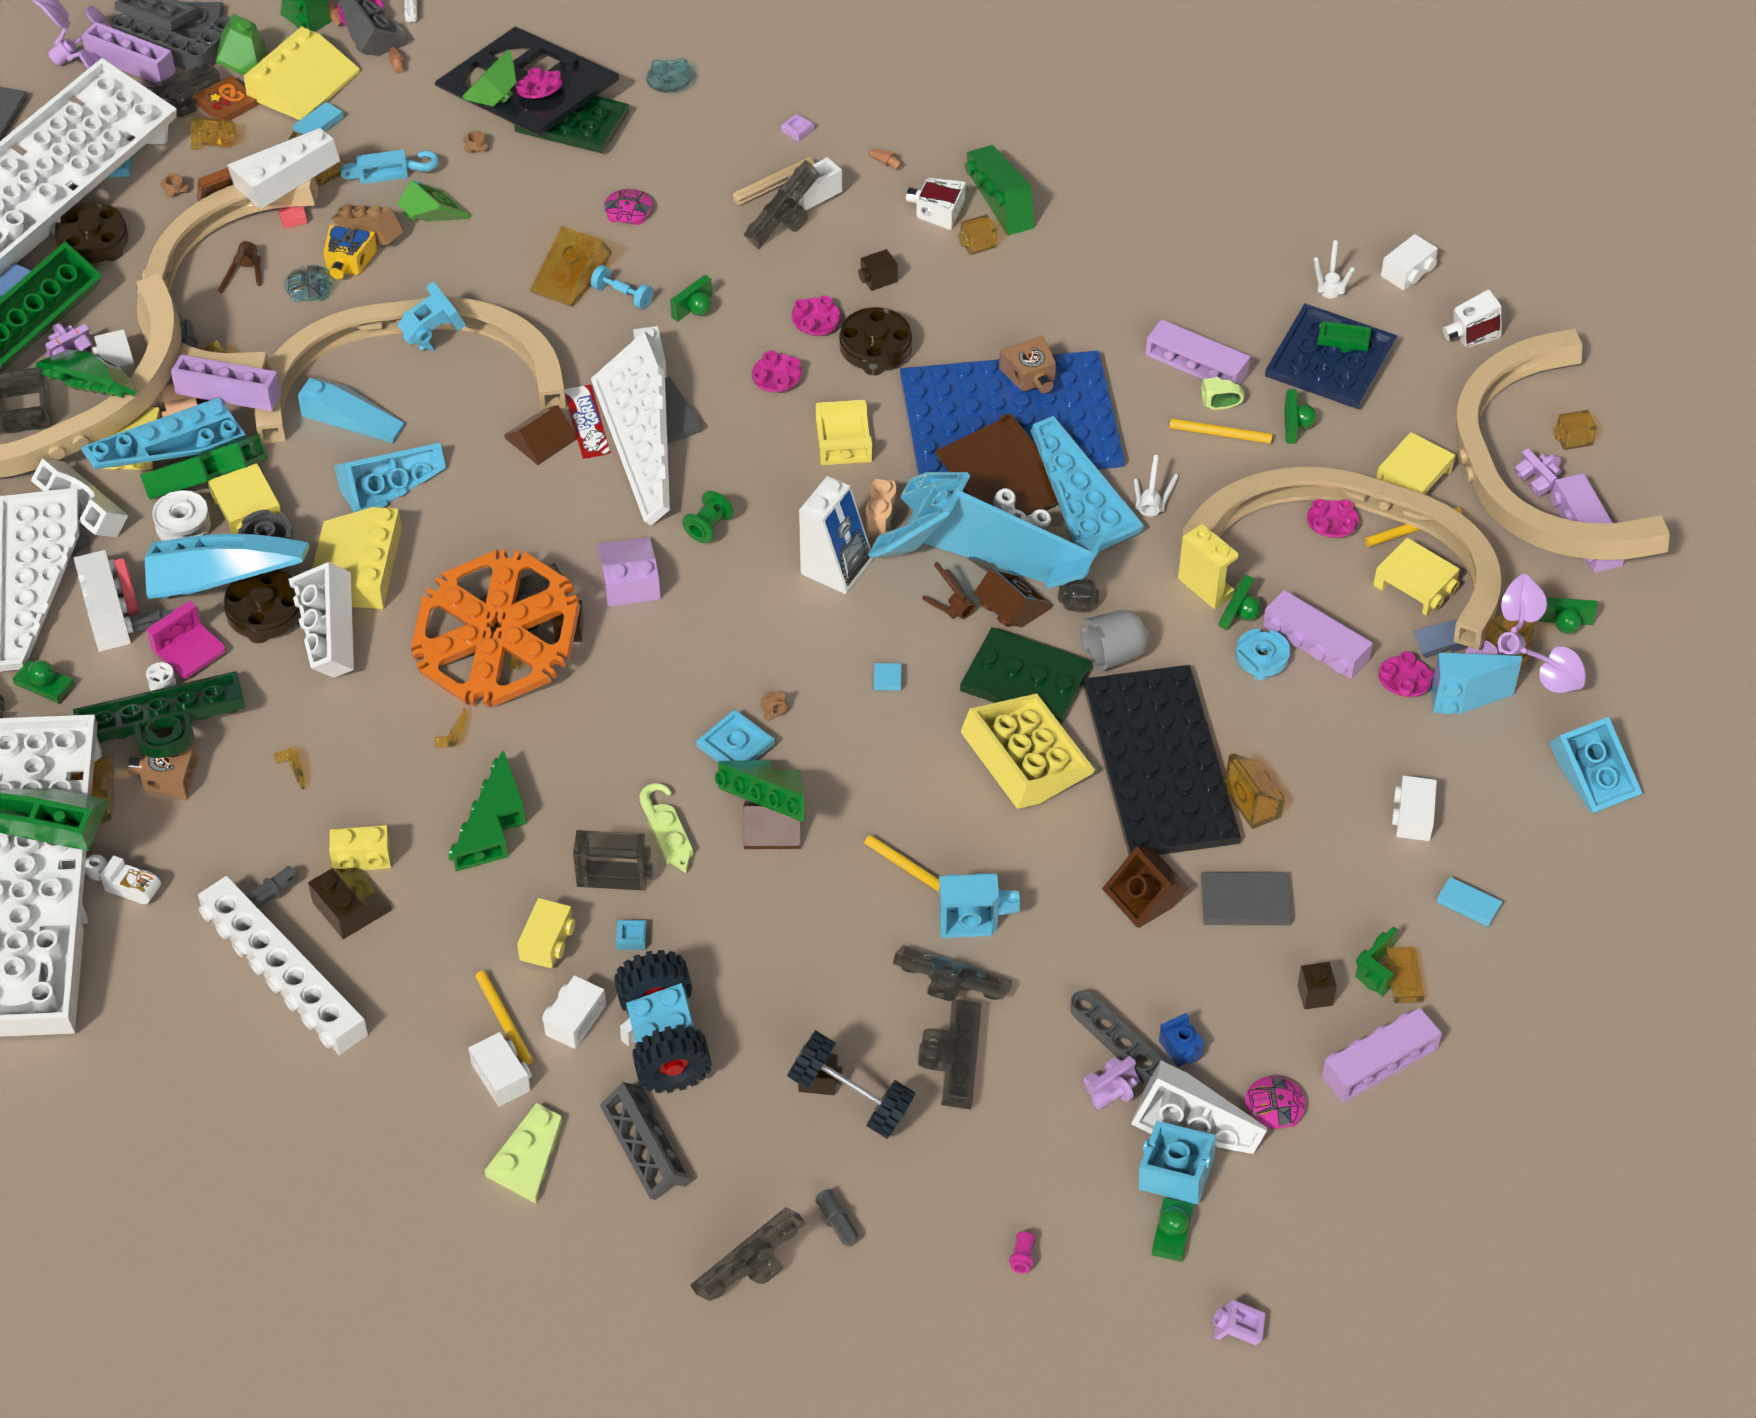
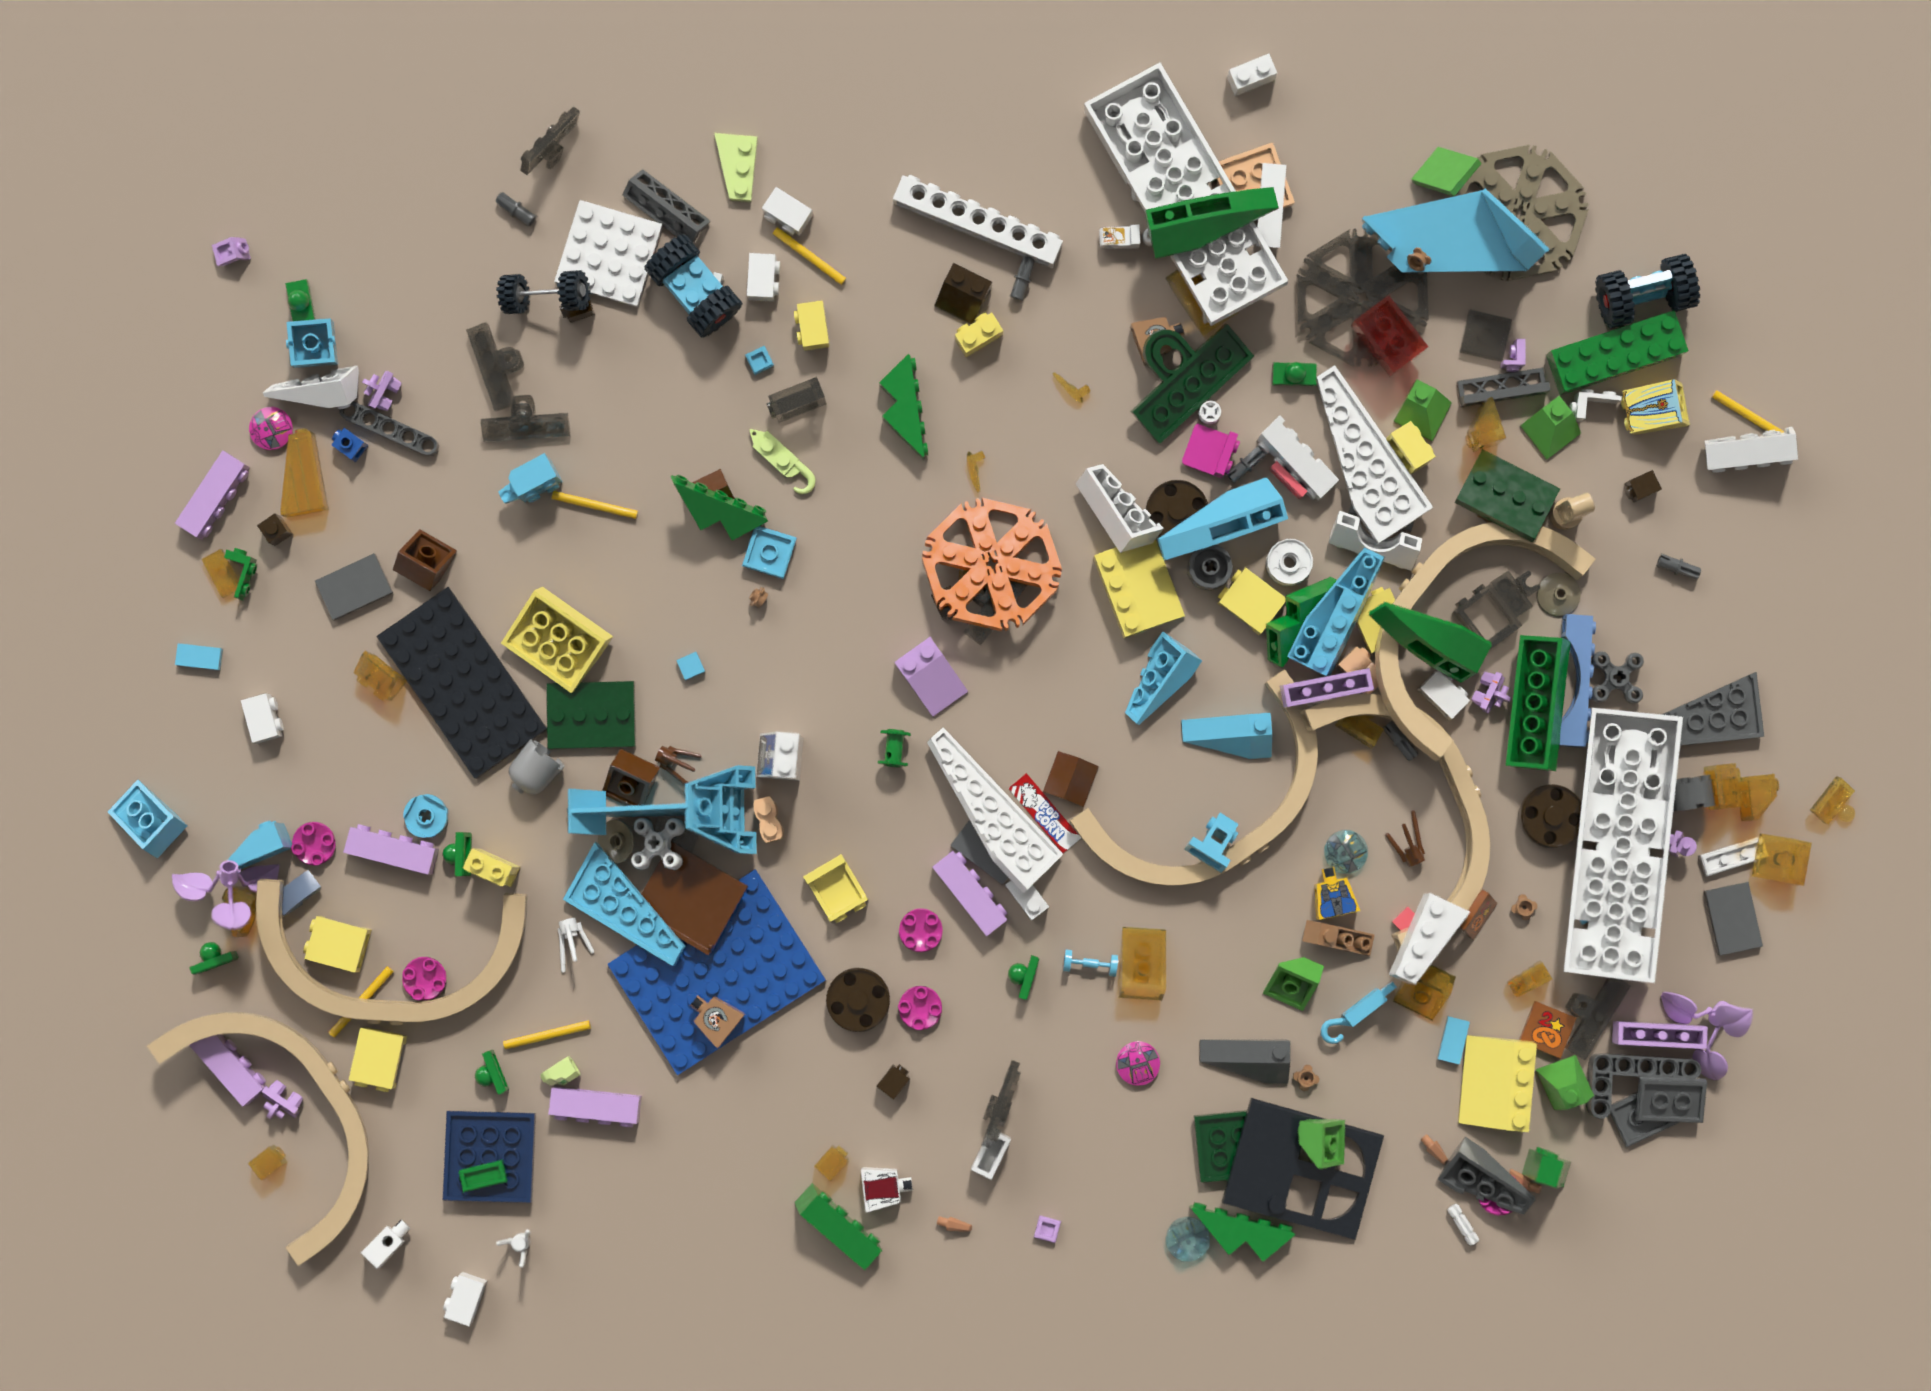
camera: 155 degrees right, 35 degrees up
dark pink dish [515,67,562,98] -> none
tan axle [732,157,815,205] -> none
dark pink pin [1009,1231,1036,1274] -> none
none -> clear yellow slope [280,429,329,518]
none -> white plate [554,200,663,307]
none -> lavender brick [933,851,1008,936]
none -> green slope [1190,1202,1295,1262]
none -> dark grey wedge [1200,1039,1291,1084]

